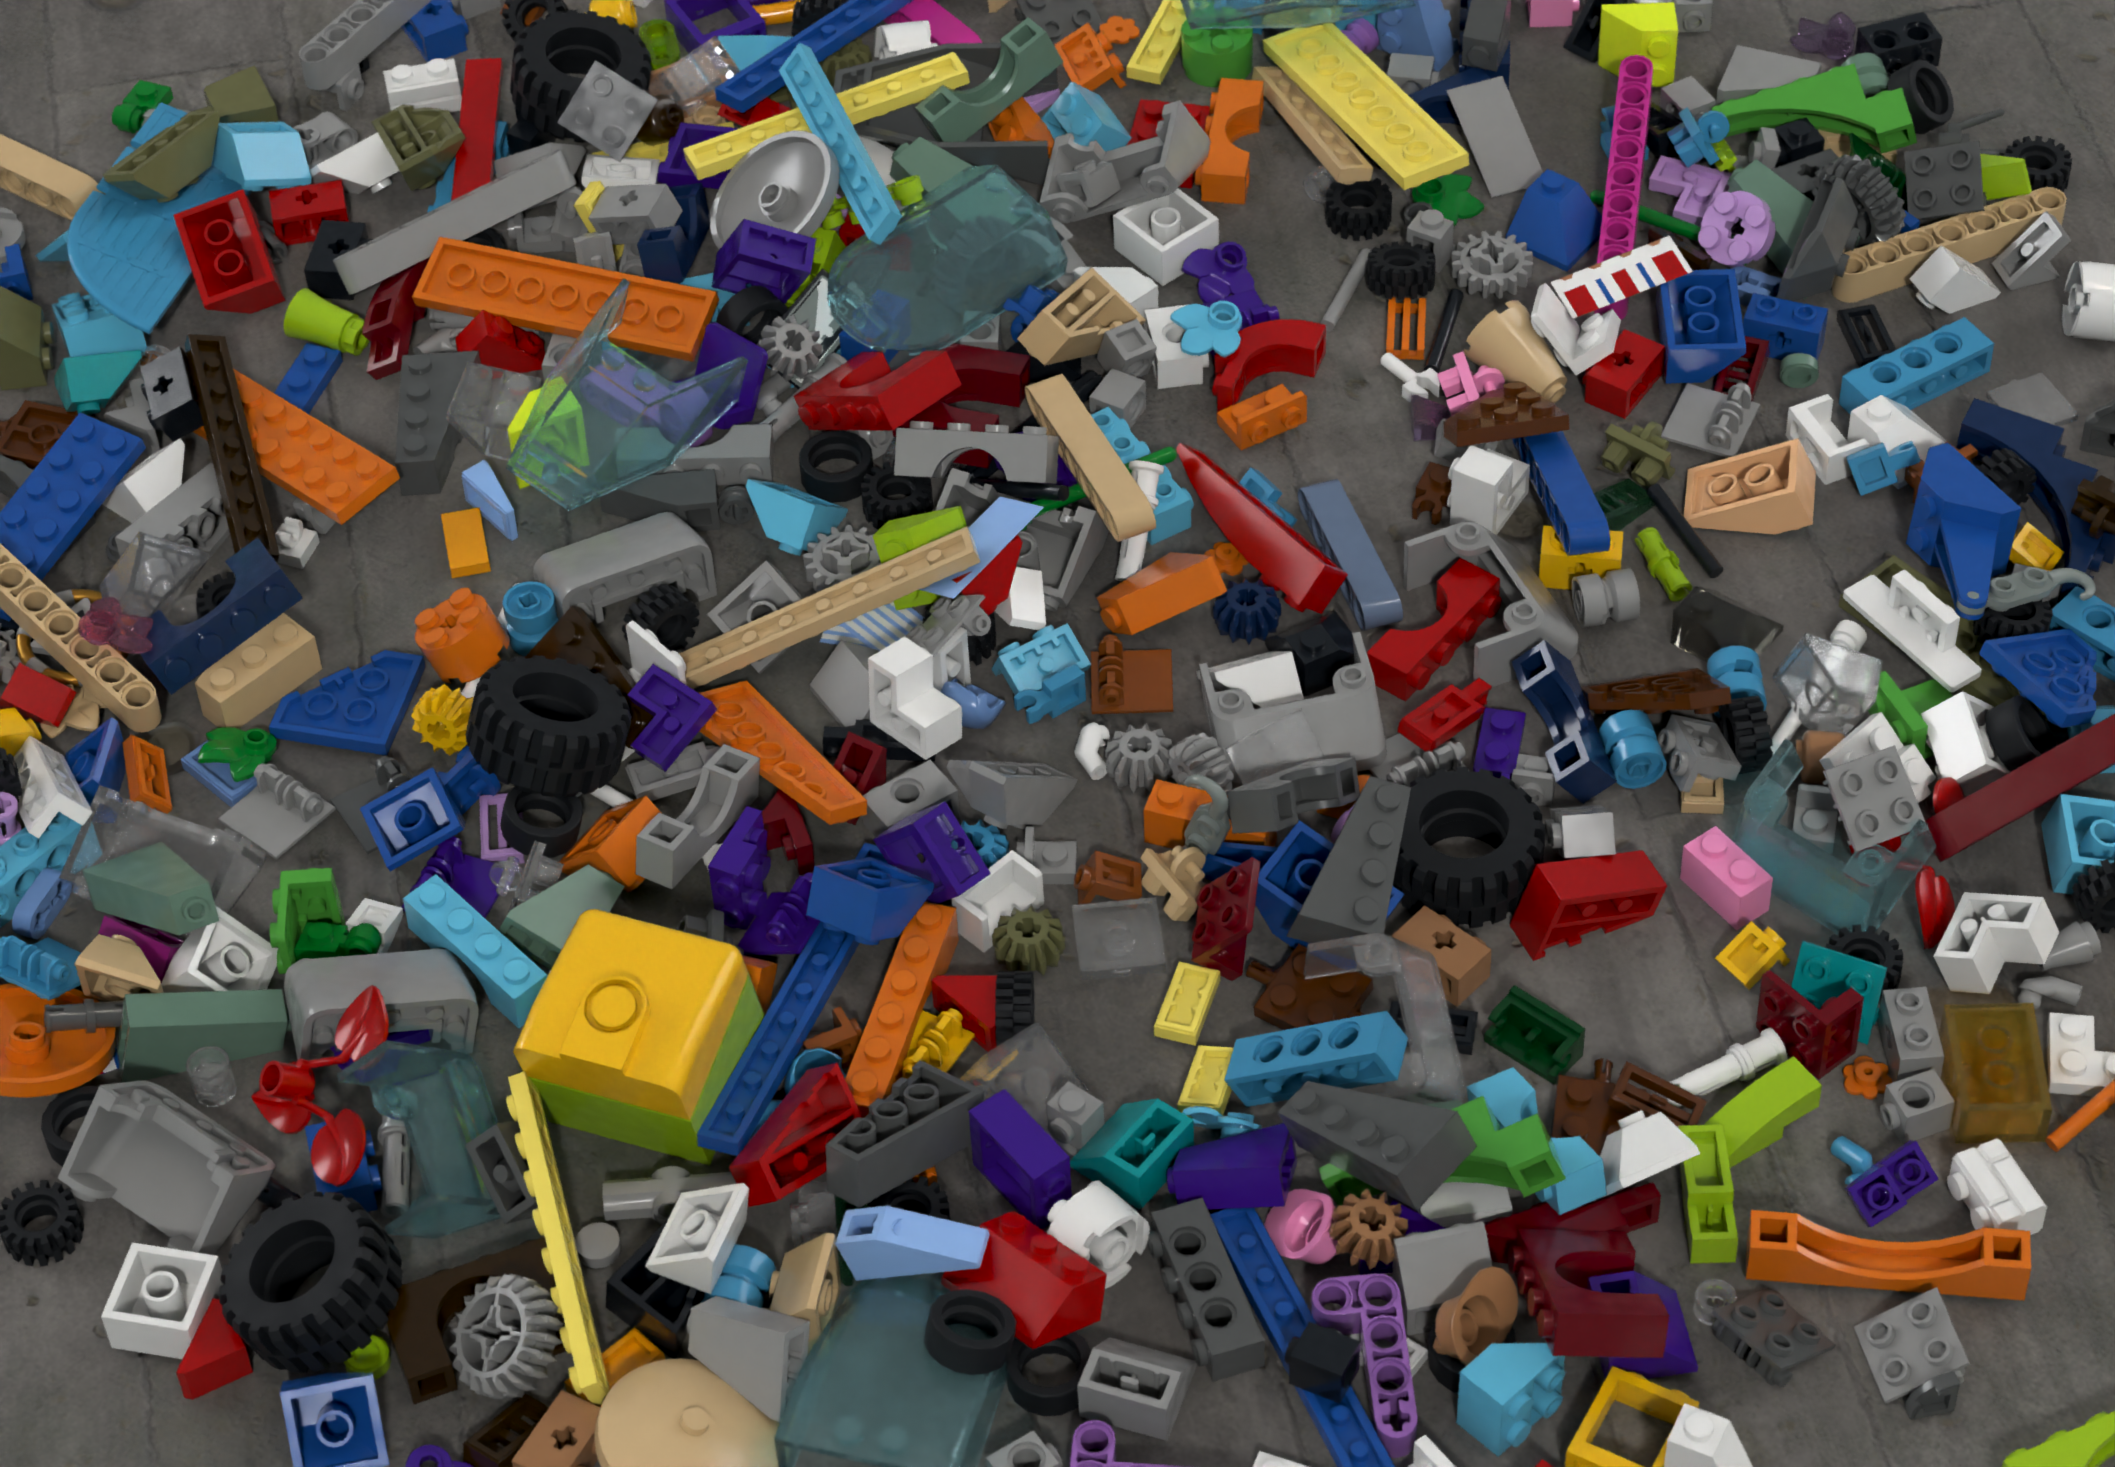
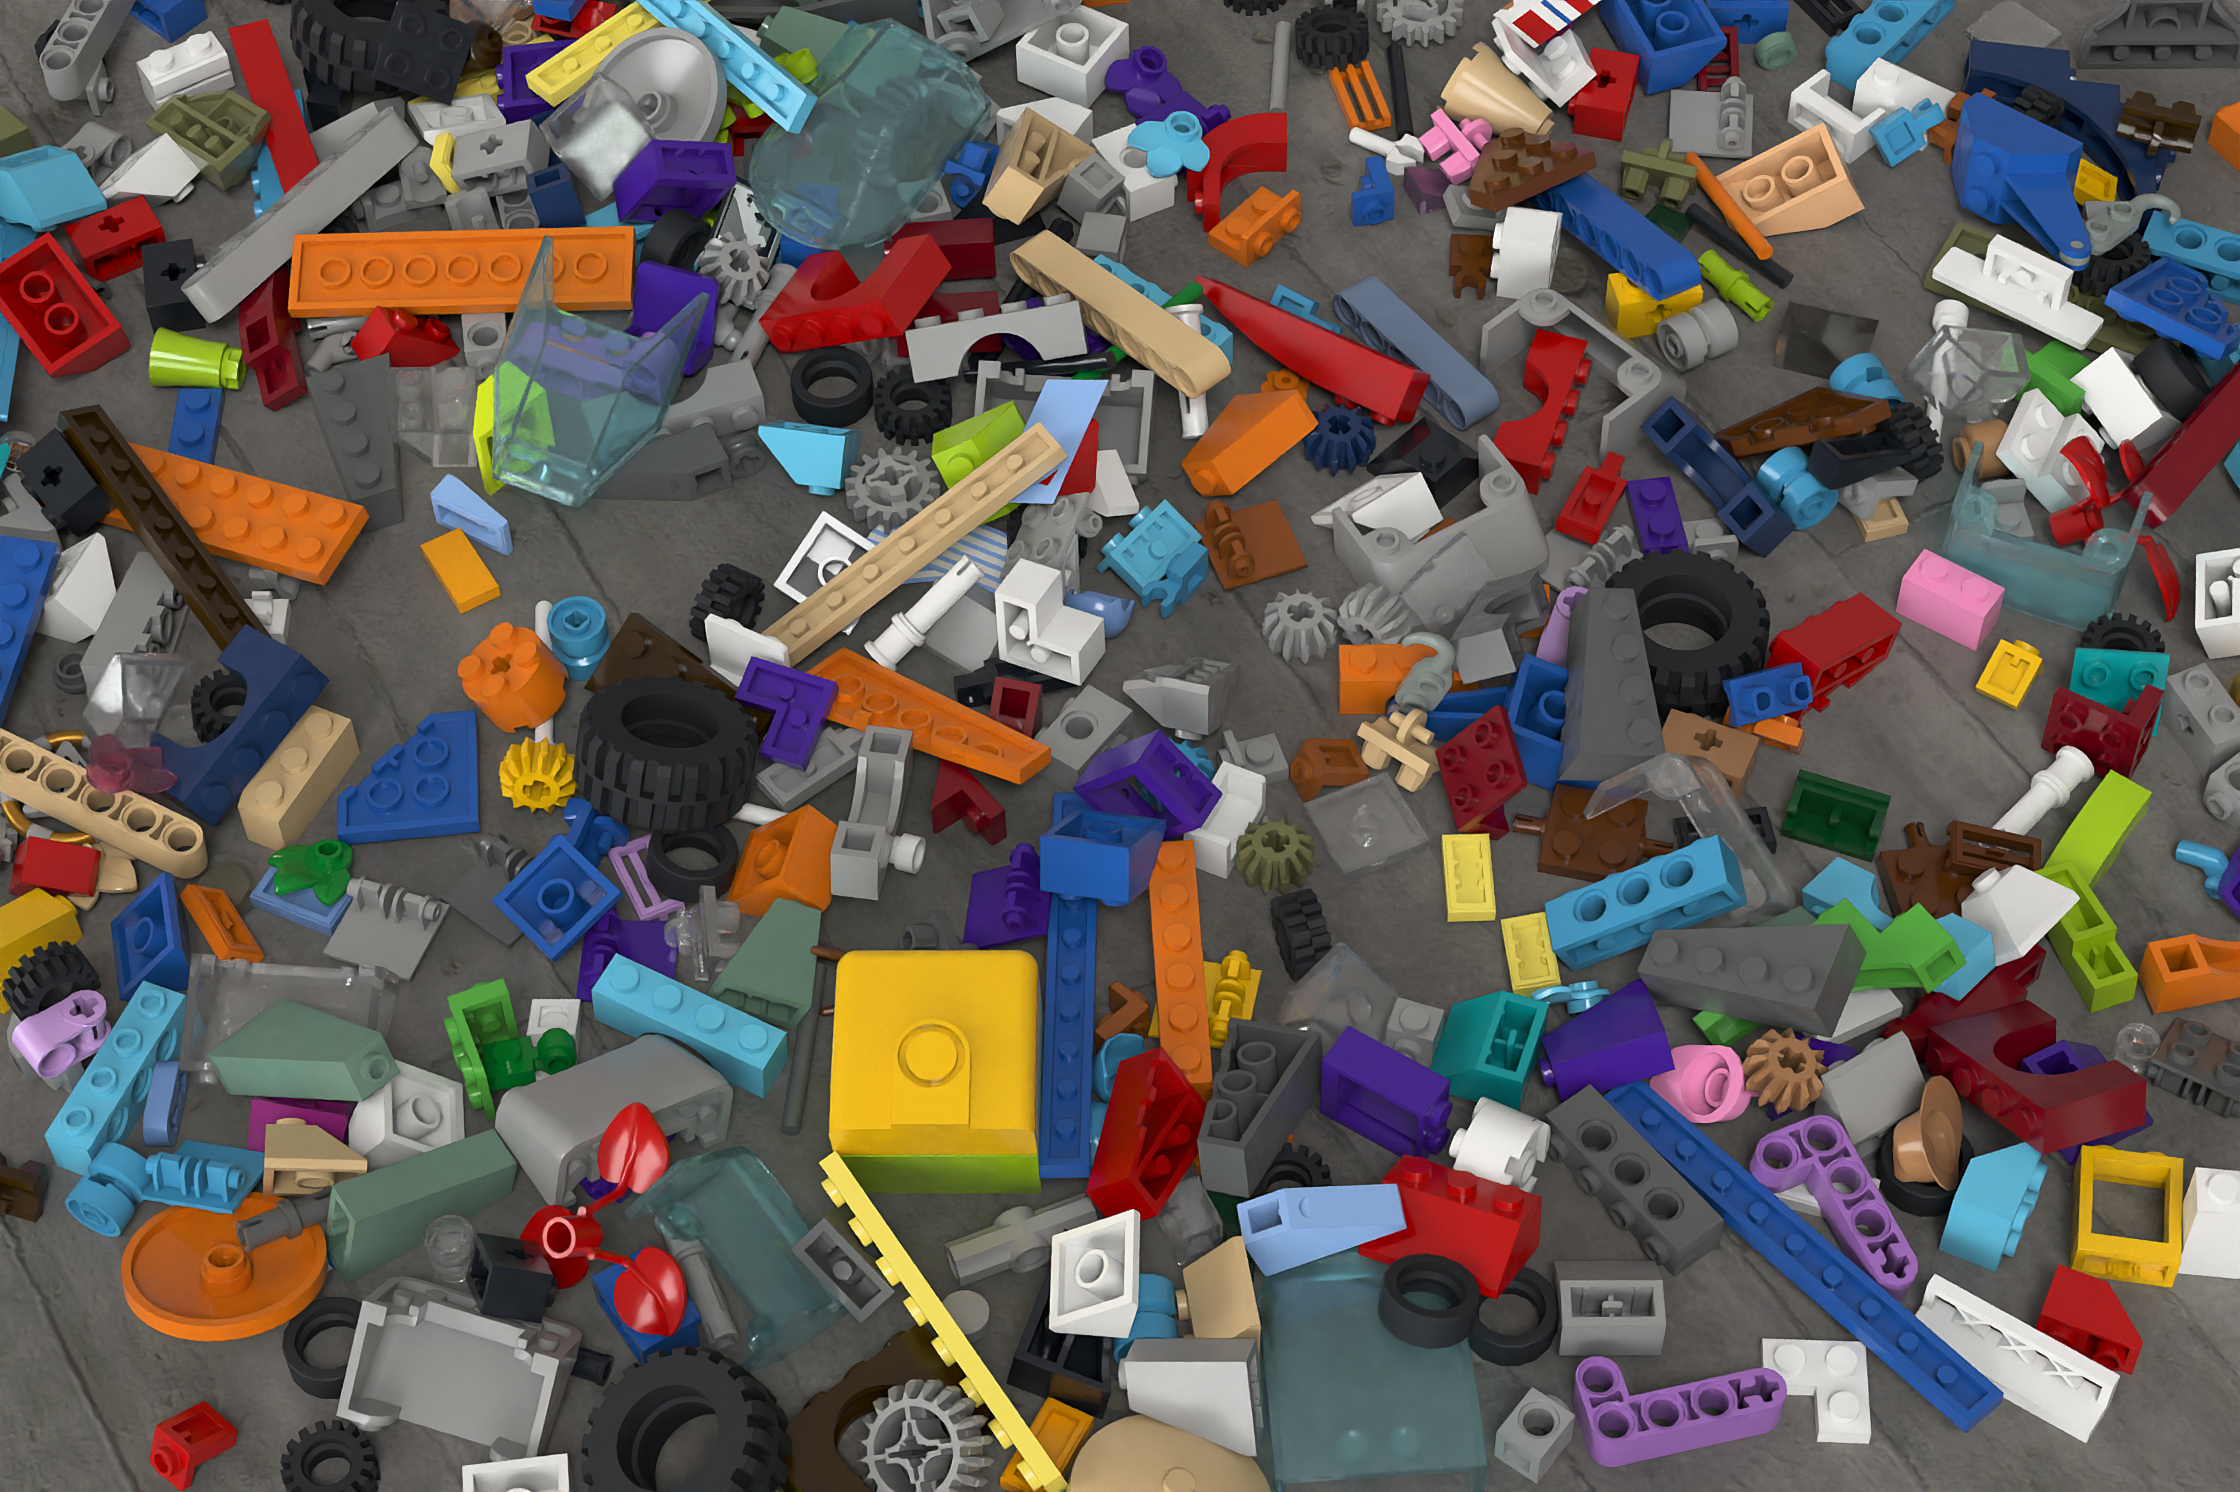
camera: 20 degrees left, 5 degrees up
white fence [14,735,93,838] -> none
light grey windscreen [533,512,717,623] -> none
dark purple plate [708,806,771,930] -> none
red slope [931,975,998,1055] -> none
white arm [1074,722,1110,780] -> none
black brick [1285,1322,1361,1404] -> none
light grey brick [1544,805,1616,858] -> none
light grey hinge [1823,745,1927,852] -> none
orange plant [1843,1056,1893,1100] -> none
none -> black brick [466,1232,557,1323]
none -> clear slope [538,71,658,201]
none -> white pin [864,554,985,672]
none -> blue bracket [1351,155,1394,227]
none -> orange bar [1685,152,1773,260]
none -> blue hips [1722,662,1813,727]
none -> orange plate [1722,707,1805,755]
none -> black slope [1808,431,1912,490]

